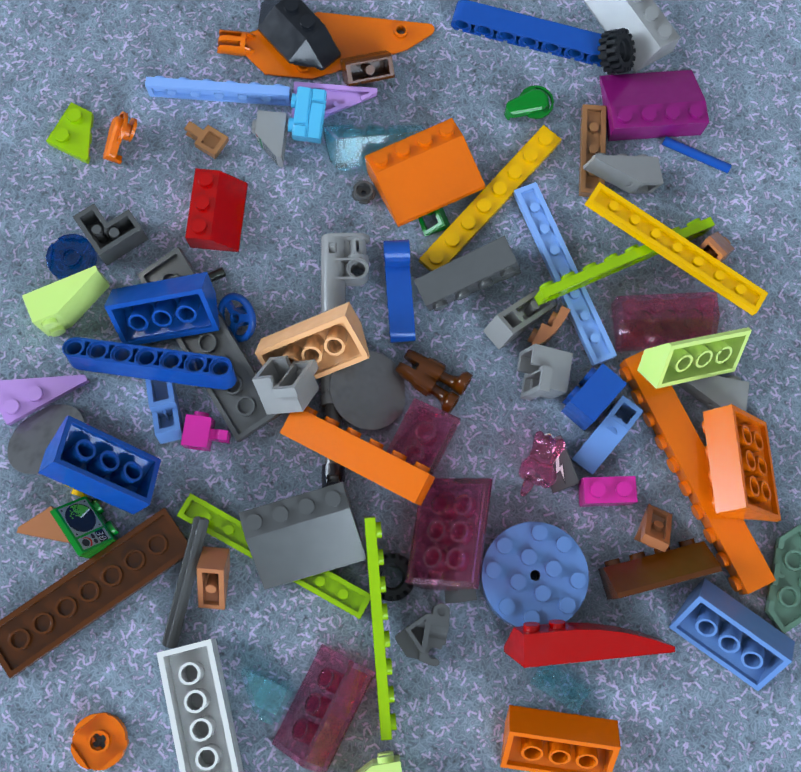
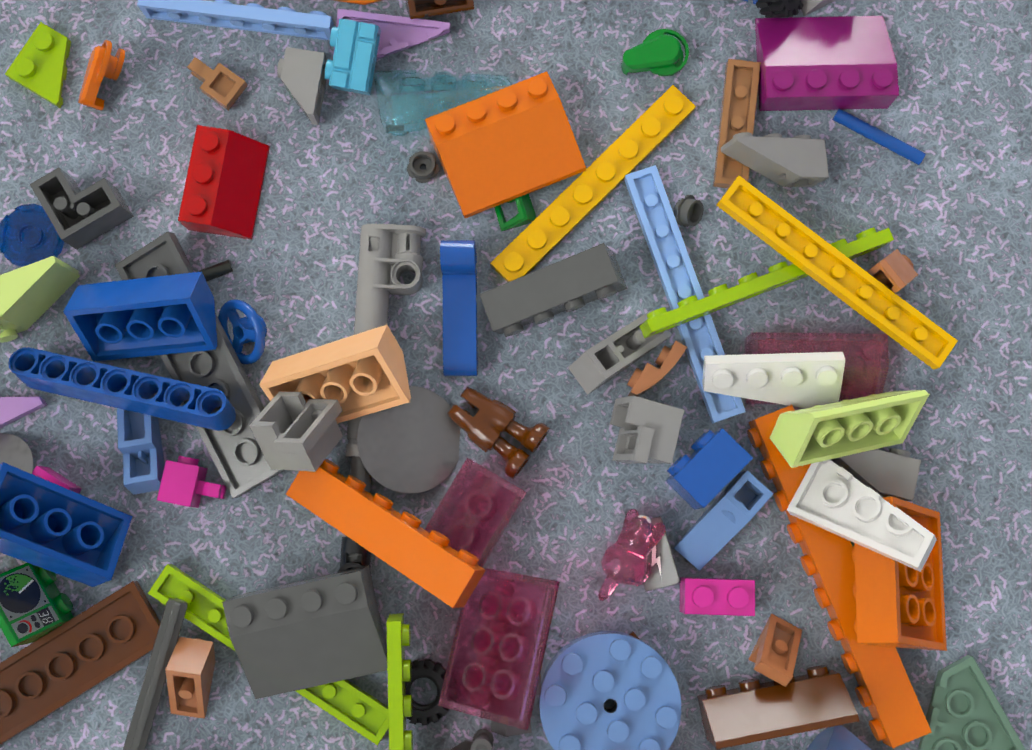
camera: 10 degrees right, 5 degrees up
none -> dark grey plate [674,195,704,227]
none -> white wing [702,352,845,408]
none -> white wing [787,460,937,572]

